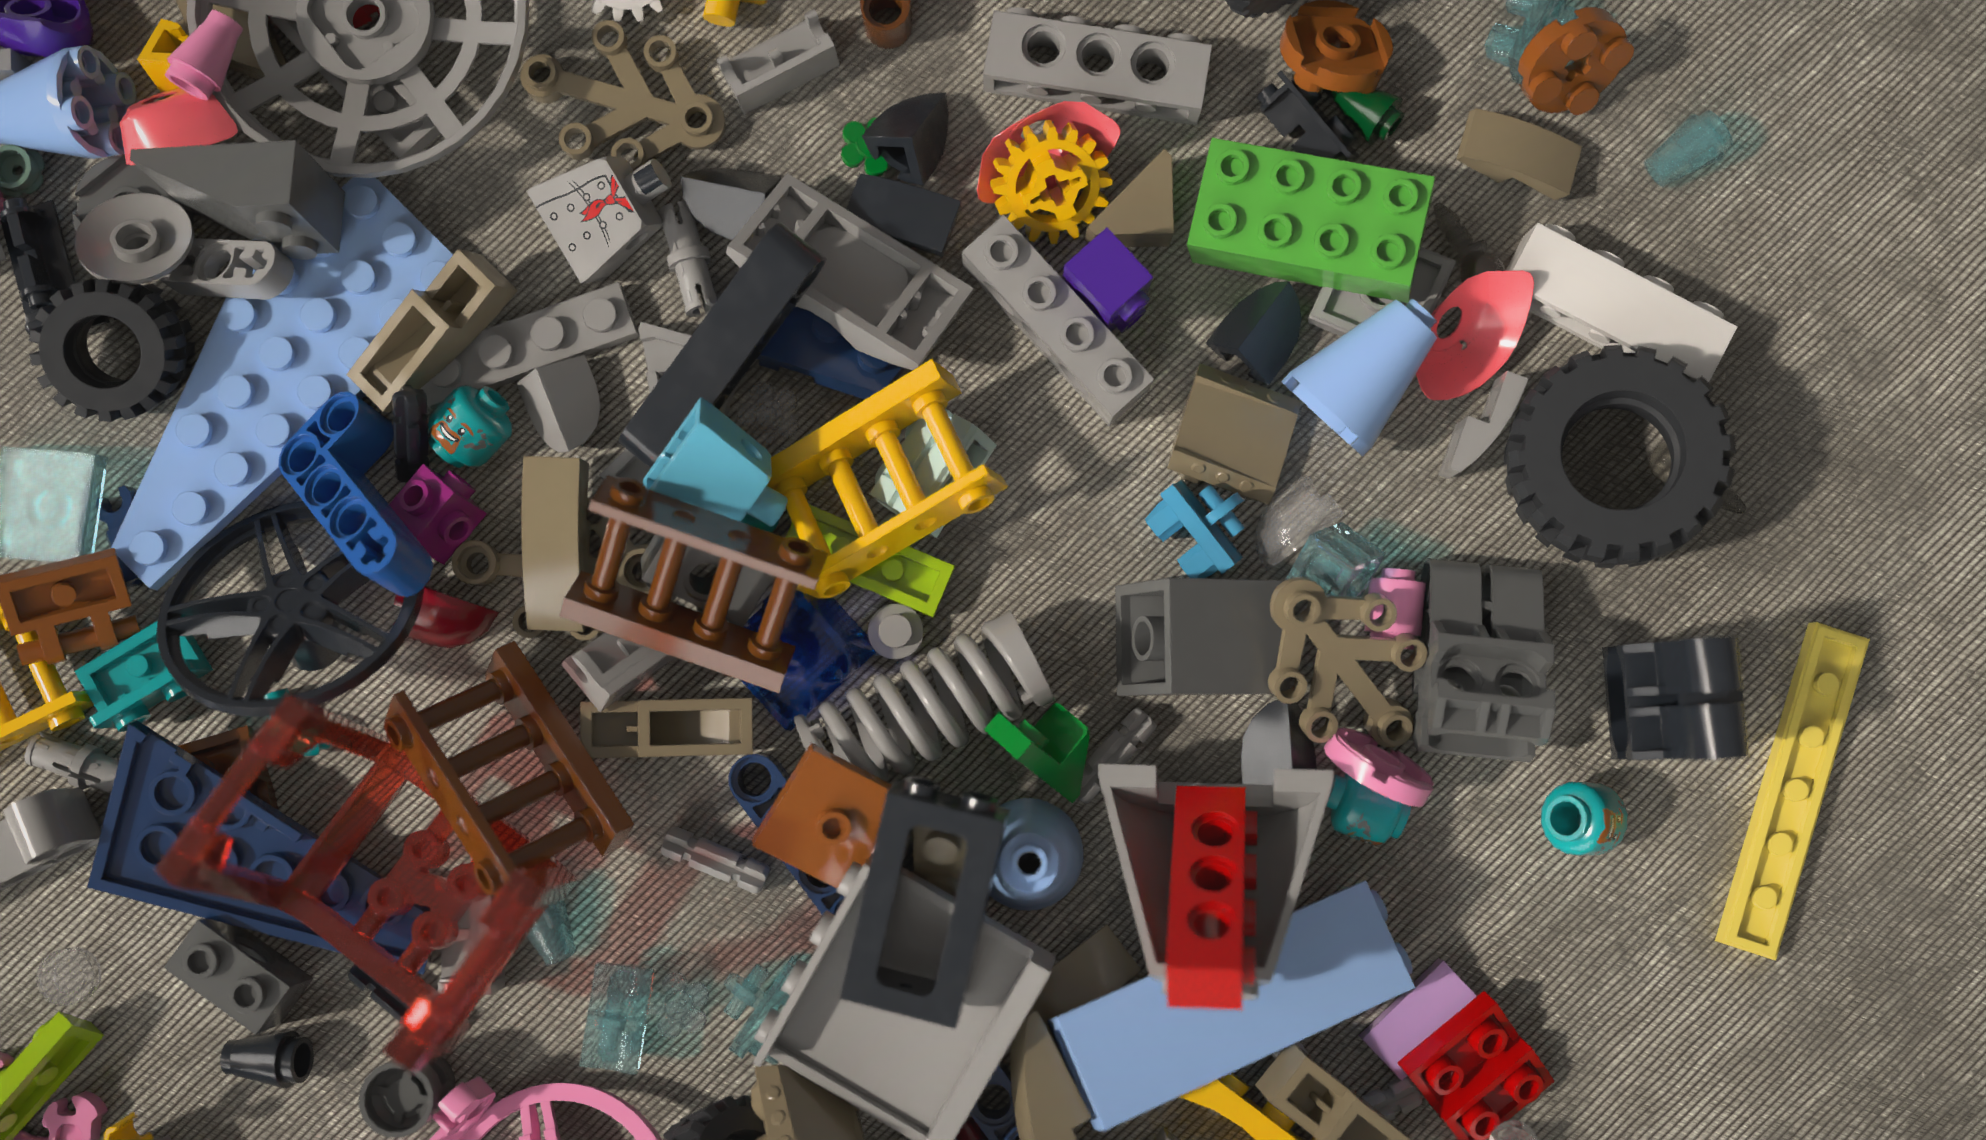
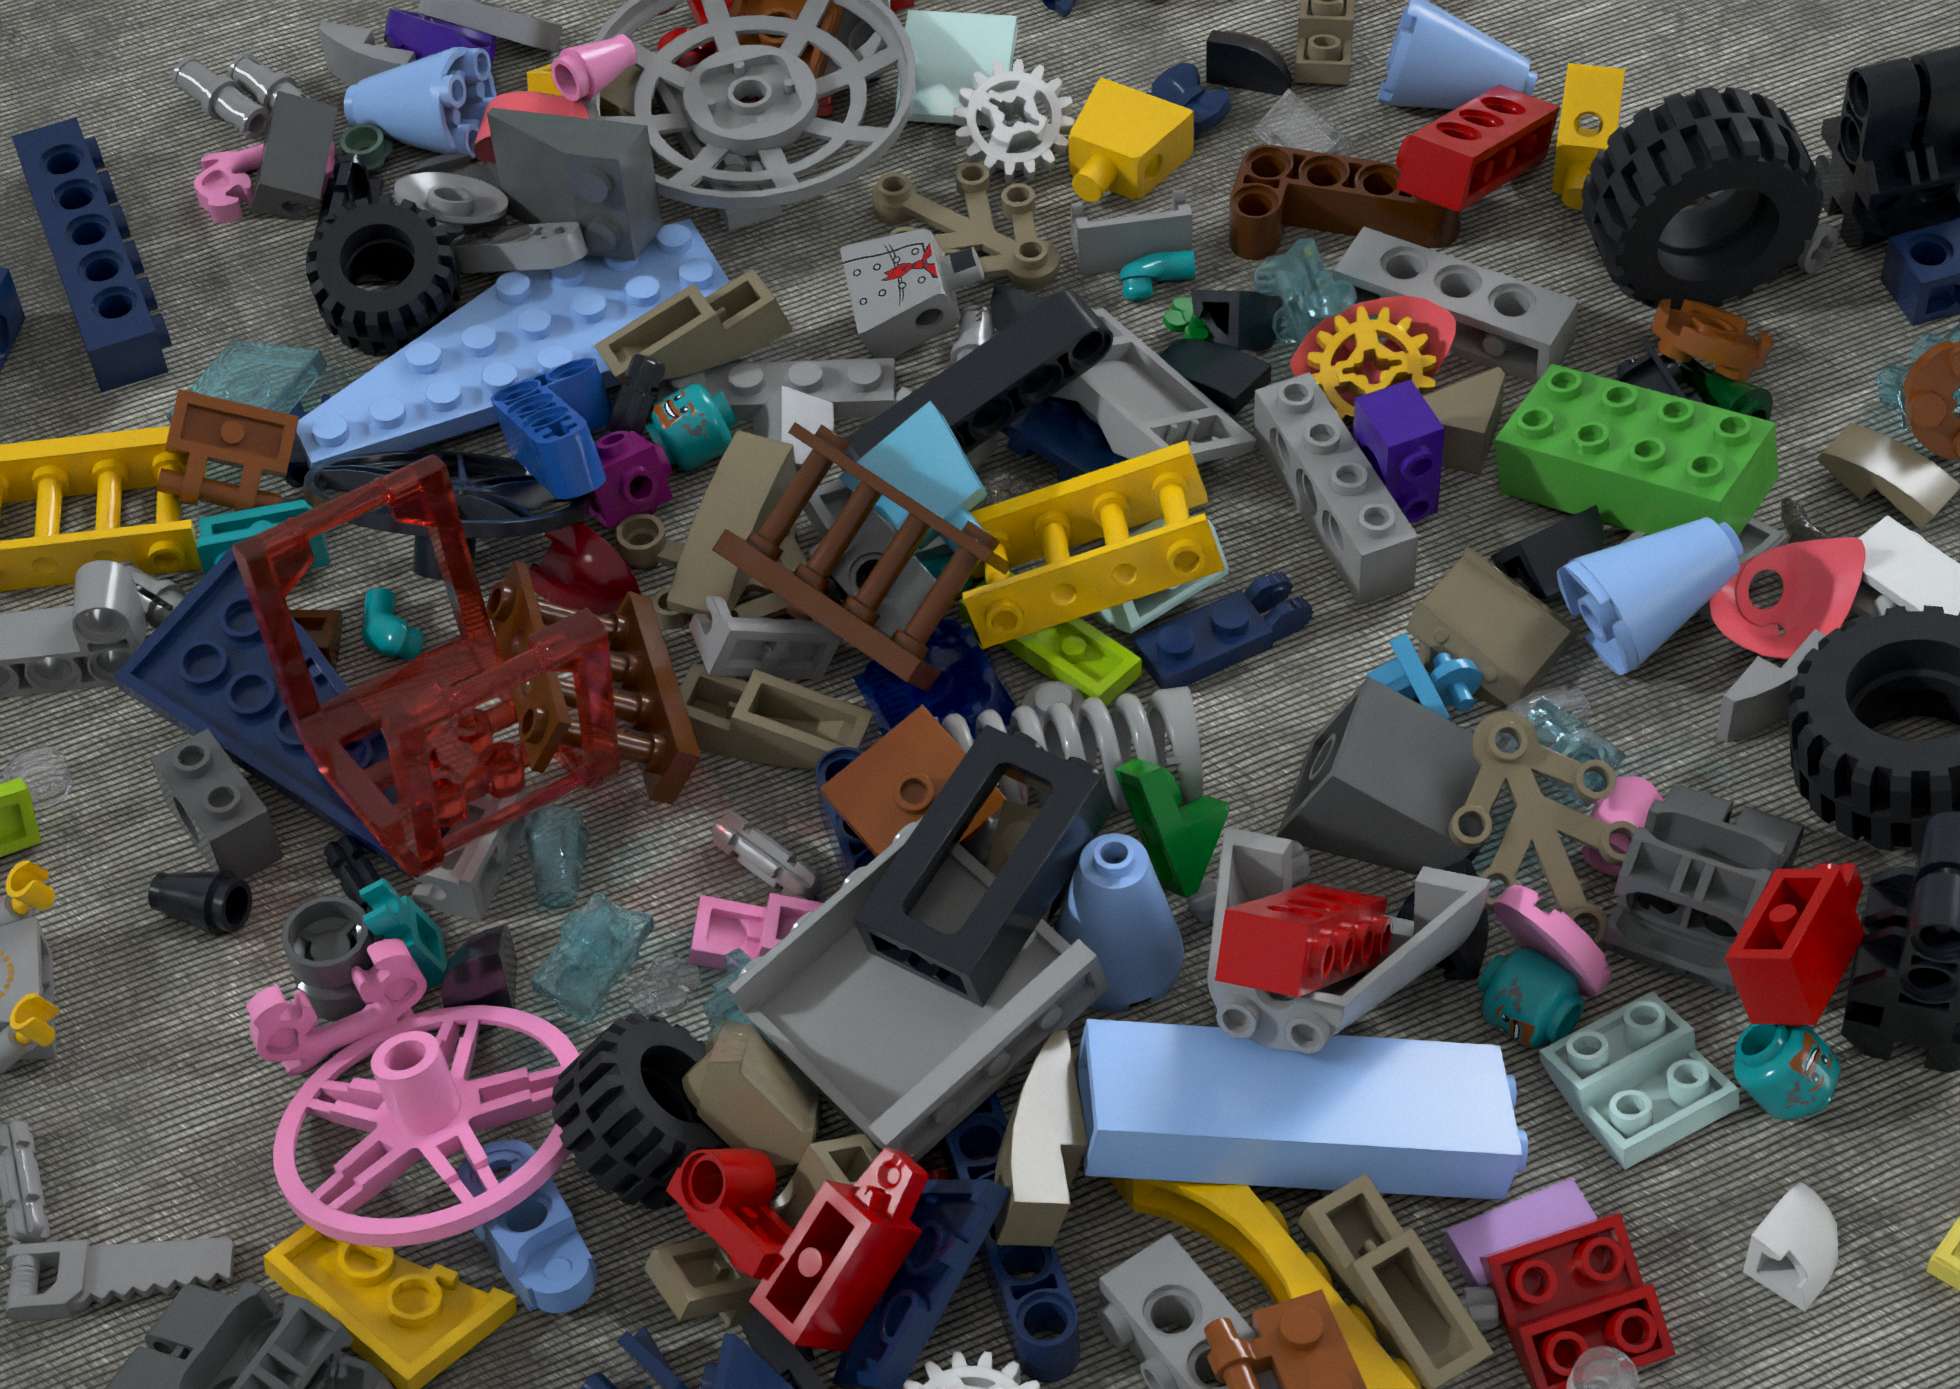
camera: 20 degrees right, 35 degrees down
none -> teal plate [359,878,448,990]
none -> black brick [441,926,518,1009]
none -> bright pink slope [687,893,824,971]
none -> teal arm [1119,250,1195,301]
none -> dark blue hinge [1133,571,1314,689]
none -> clear light blue hips [1254,238,1357,346]
none -> light aqua slope [1539,991,1739,1170]
none -> red hinge [1725,863,1865,1026]
none -> white brick [1743,1182,1839,1312]

